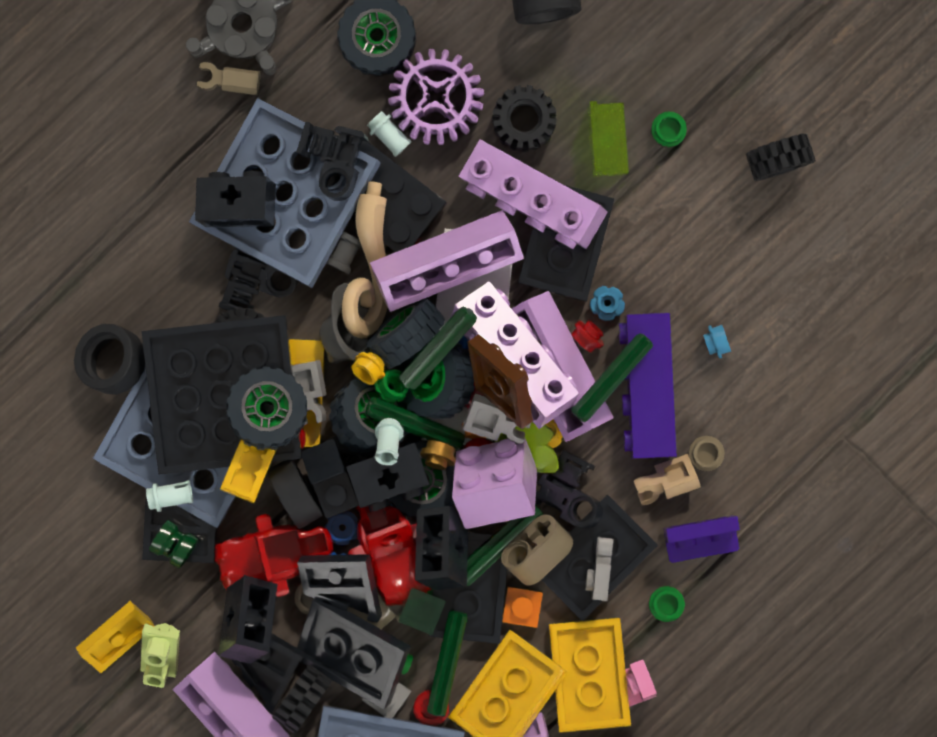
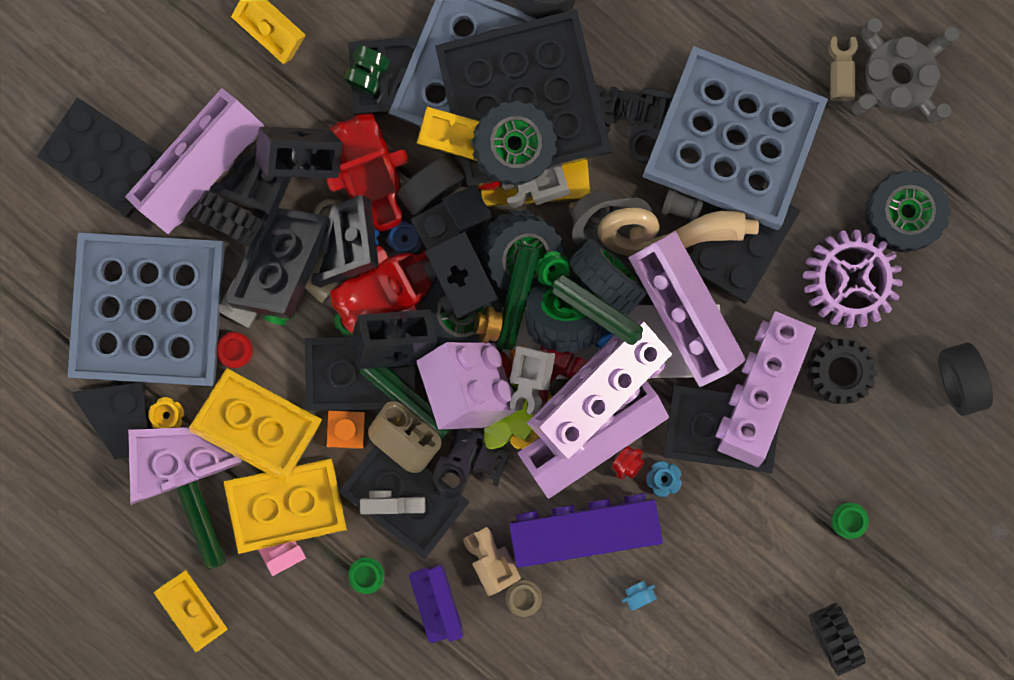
camera: 85 degrees right, 0 degrees up
yellowish green hips [140,623,180,688] -> none
light aqua pin [146,480,193,512] -> none
black brick [195,171,276,227] -> none
black piece [296,122,369,201] -> none
yellow plate [352,352,385,385] -> none
light aqua pin [367,111,412,157] -> none
light aqua pin [375,418,404,465] -> none
clear green panel [396,587,446,635] -> none
dark green axle [427,610,467,716] -> none
reddish brown plate [468,334,533,429] -> none
dark green axle [572,333,653,422] -> none
clear neon green panel [587,101,629,177] -> none

